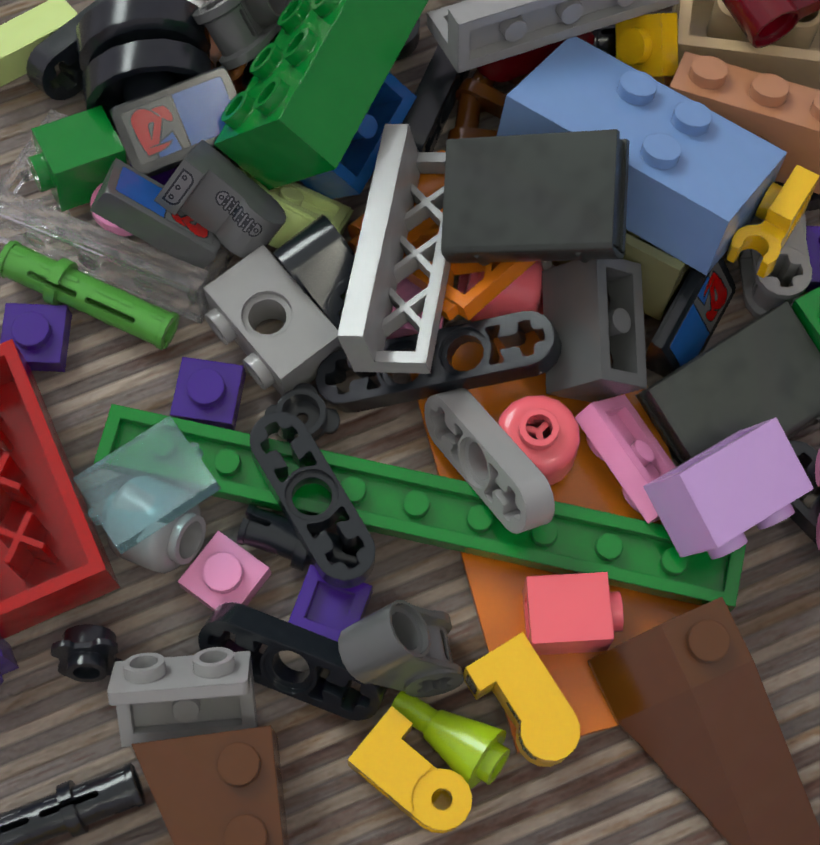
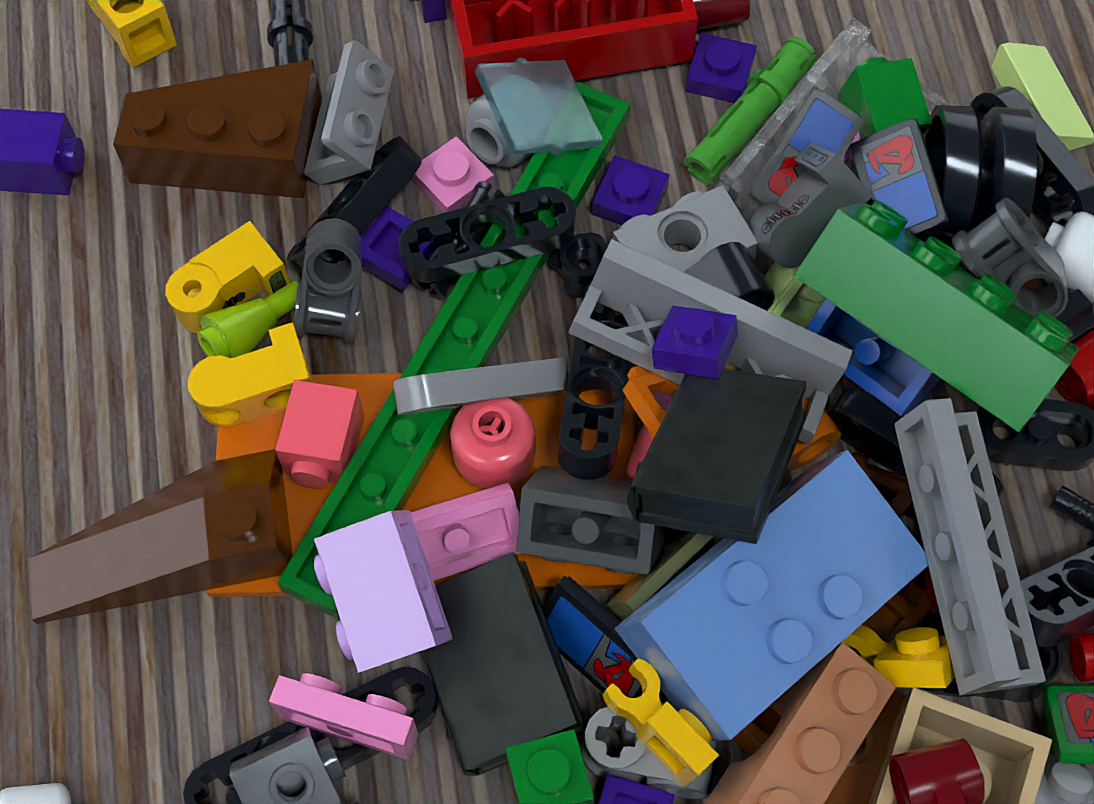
camera: 105 degrees right, 5 degrees down
black plate [51,624,123,682] -> none
none -> dark purple plate [651,306,738,379]

